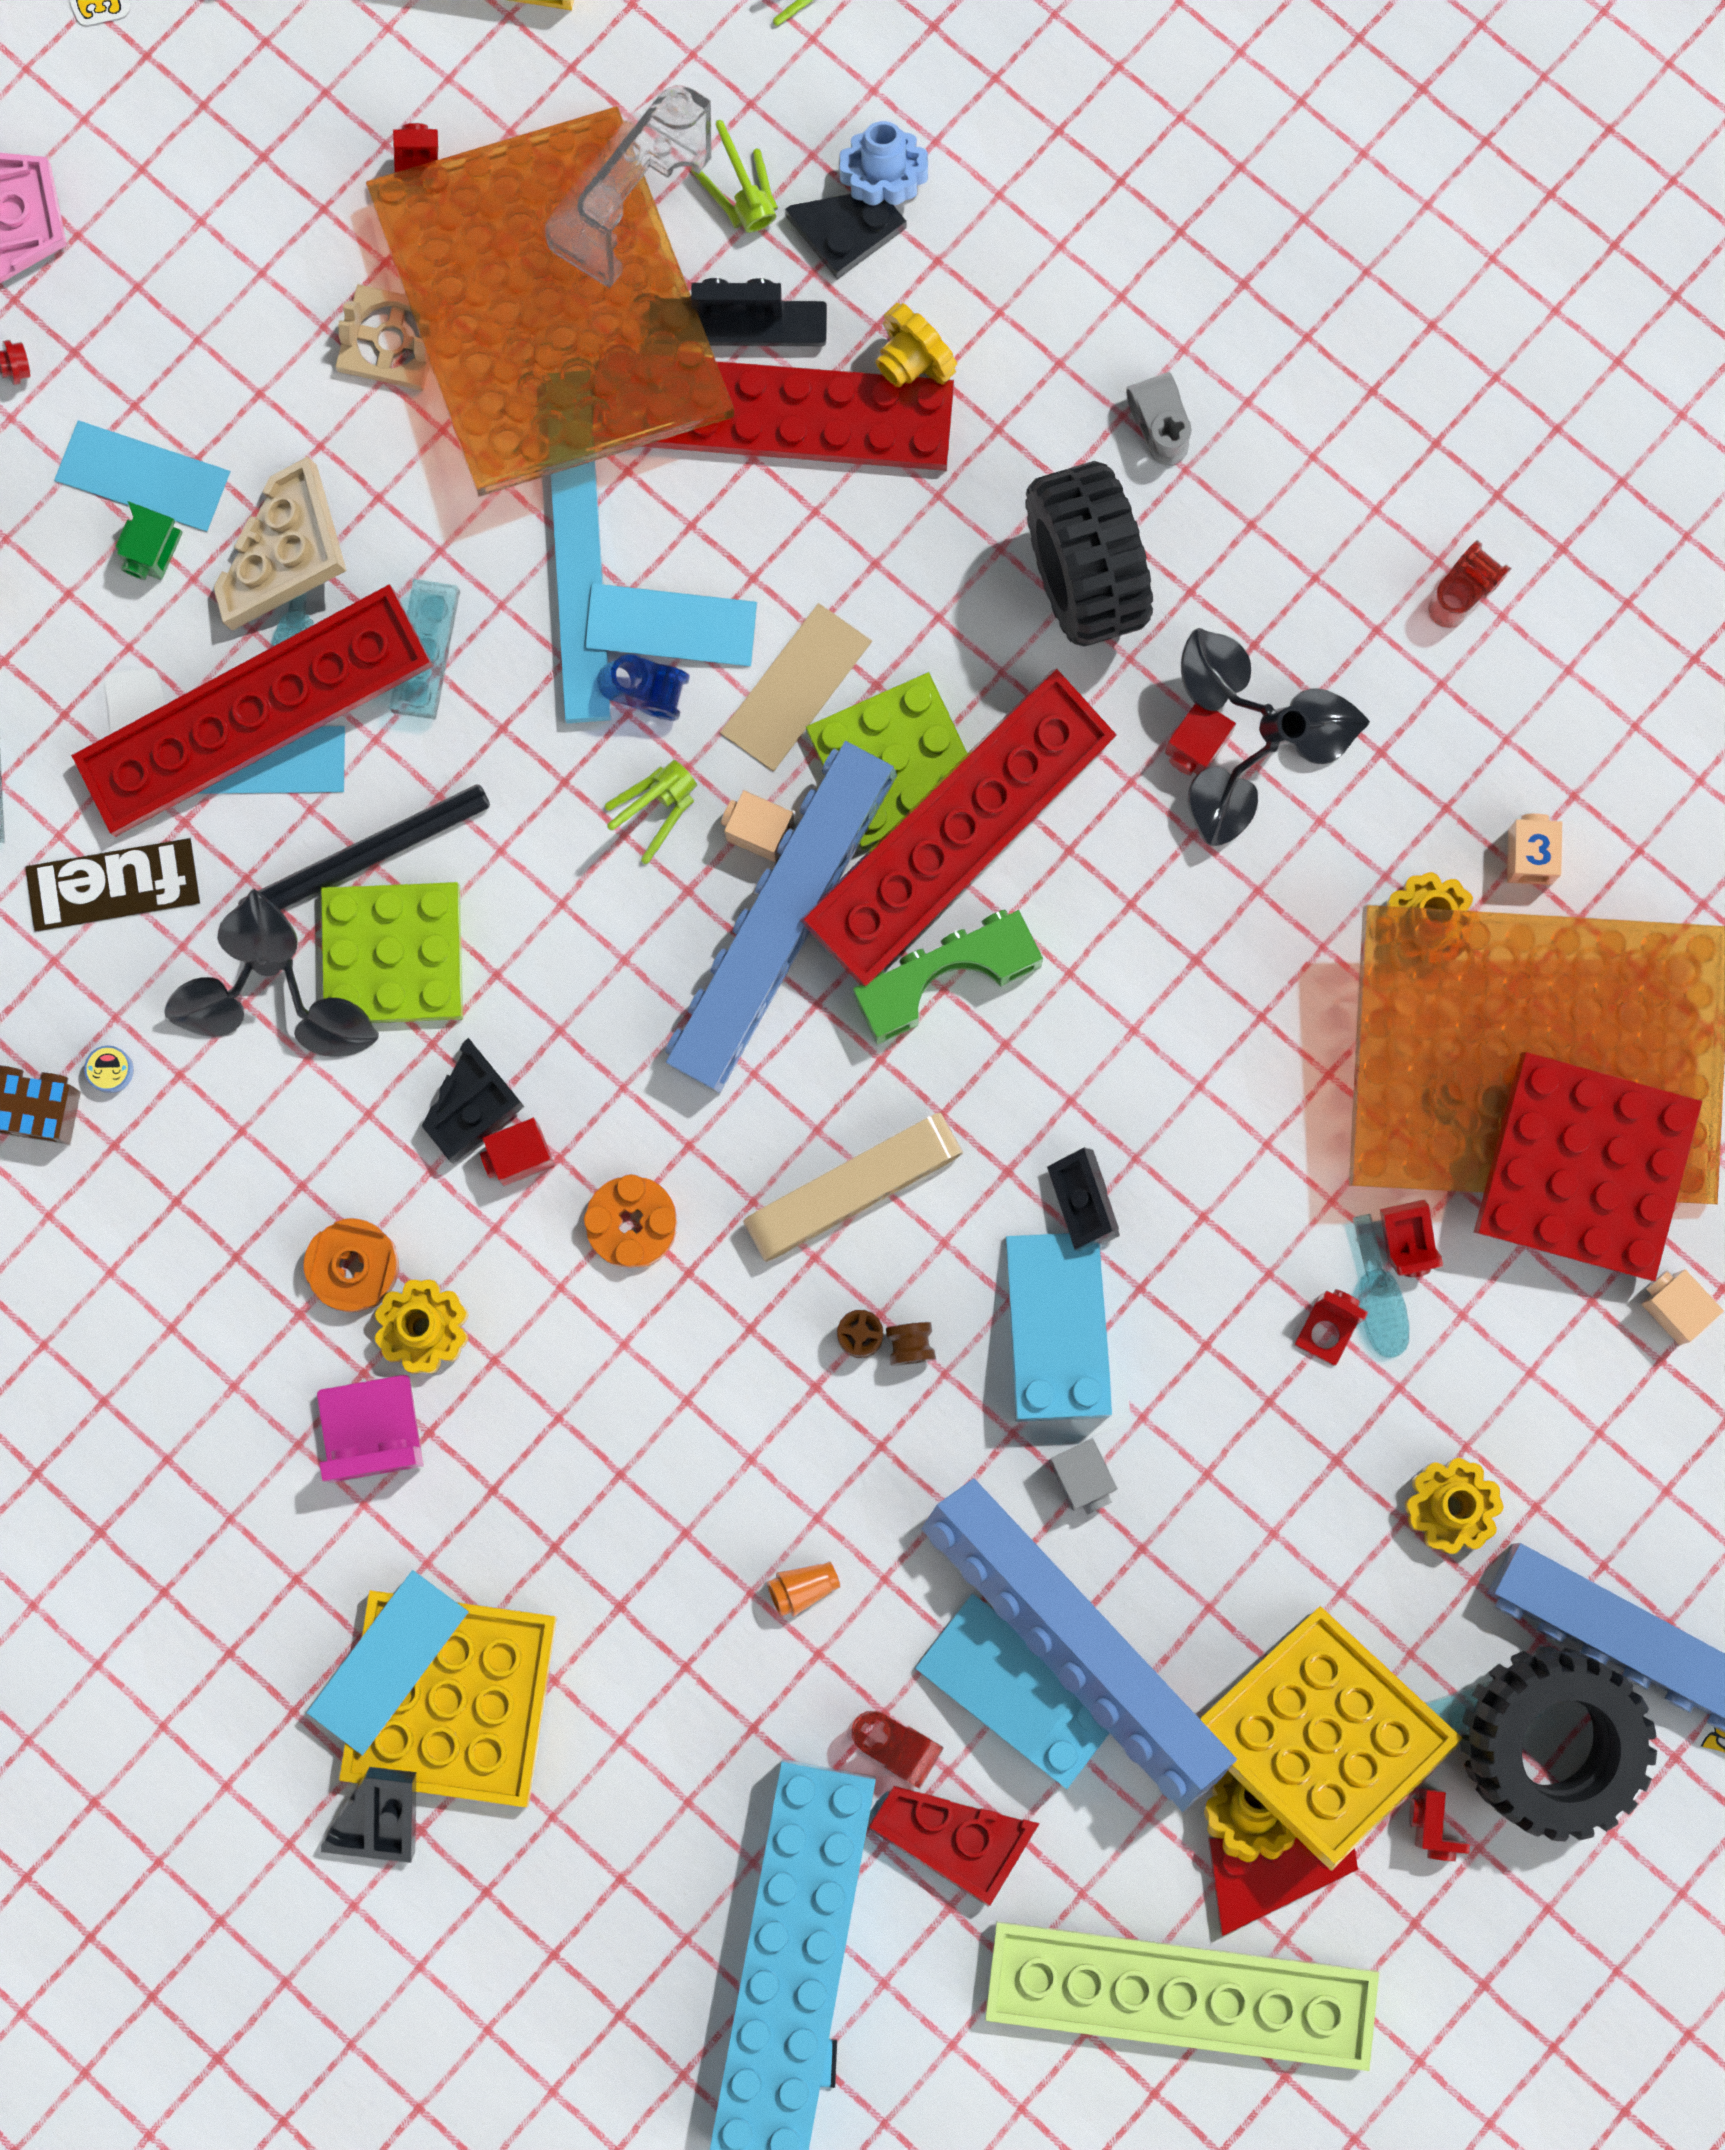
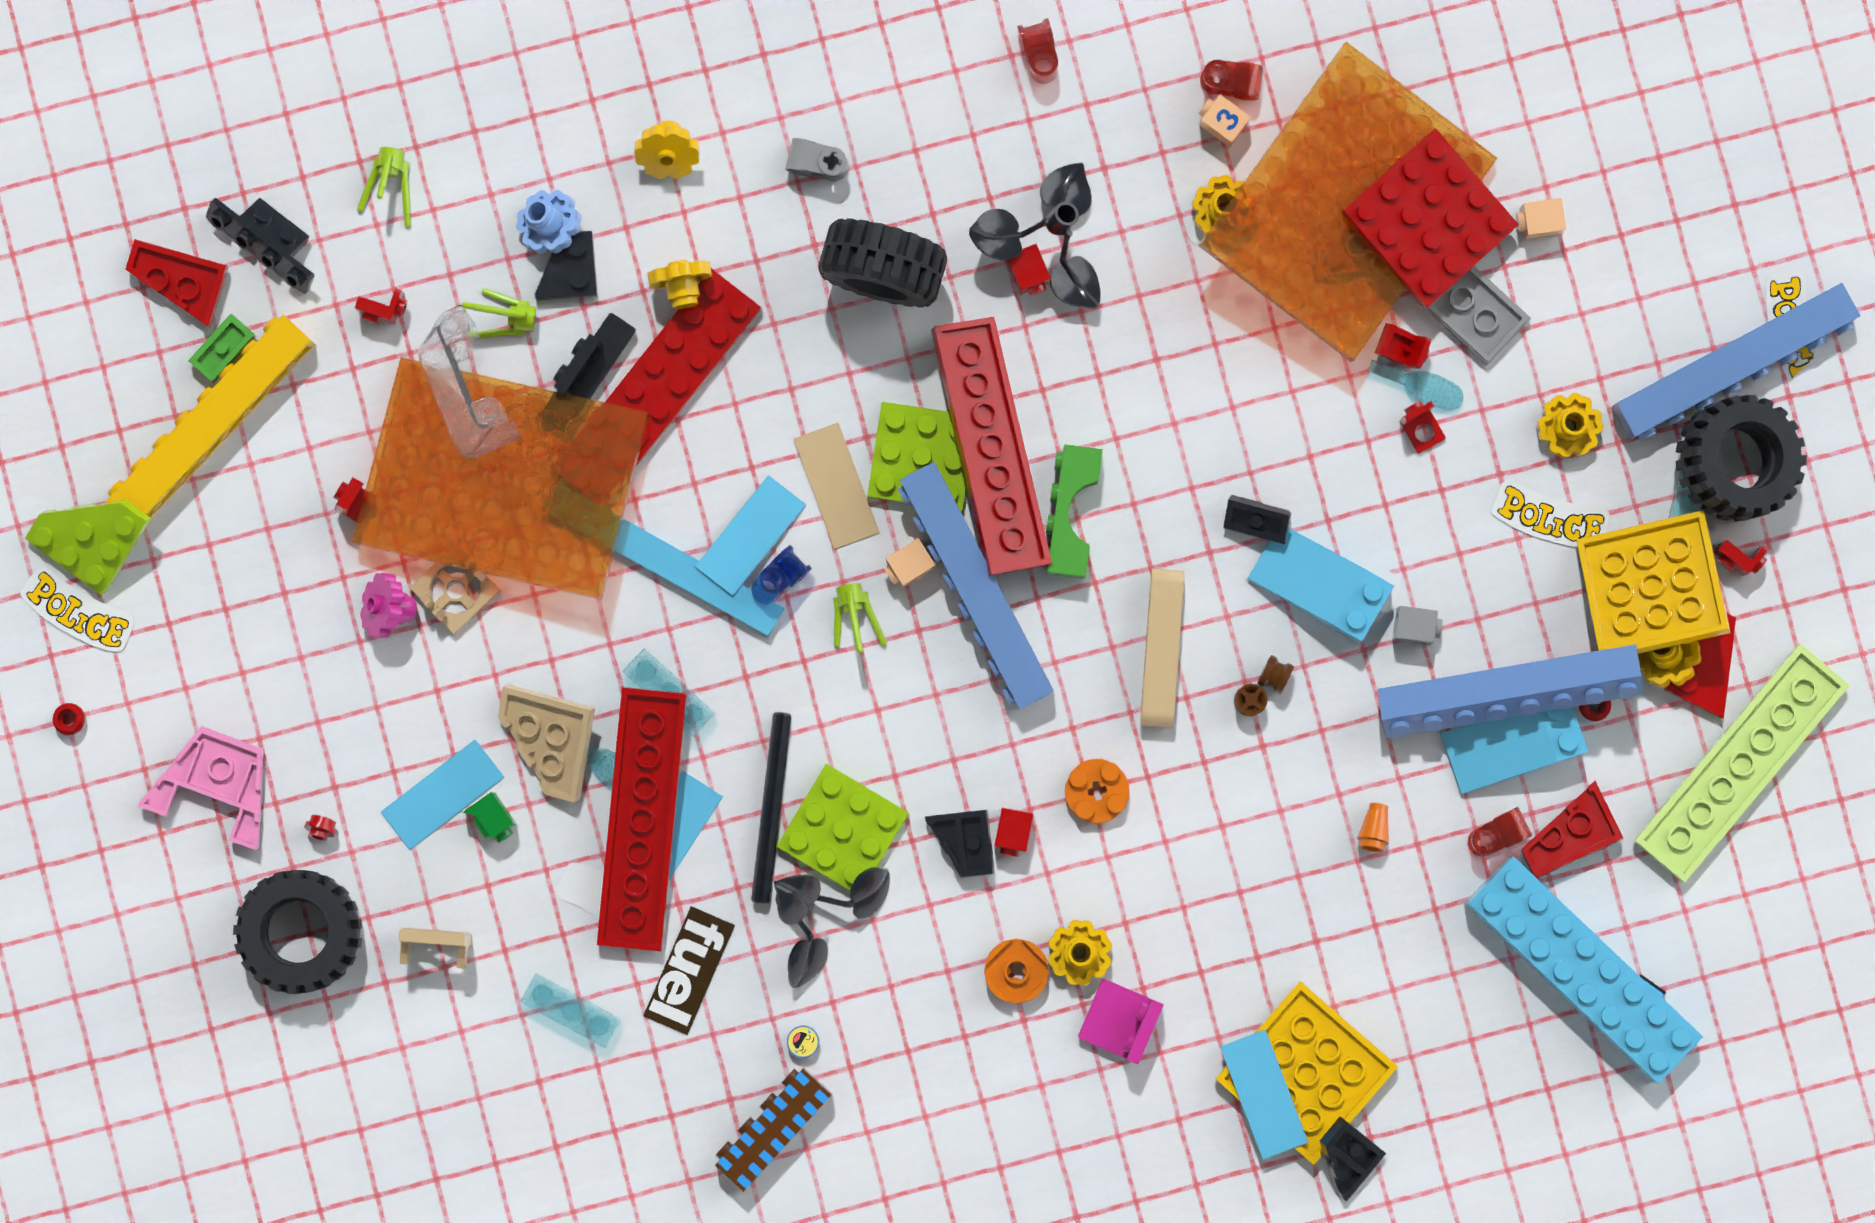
camera: 60 degrees left, 5 degrees up
none -> red bracket [354,288,408,325]
none -> dark pink plant [360,573,417,639]
none -> yellow plant [634,120,700,179]
none -> clear red piece [1200,59,1263,101]
none -> light grey tile [1416,266,1531,366]
none -> sticker [1491,480,1609,548]
none -> red plate [1579,700,1611,722]

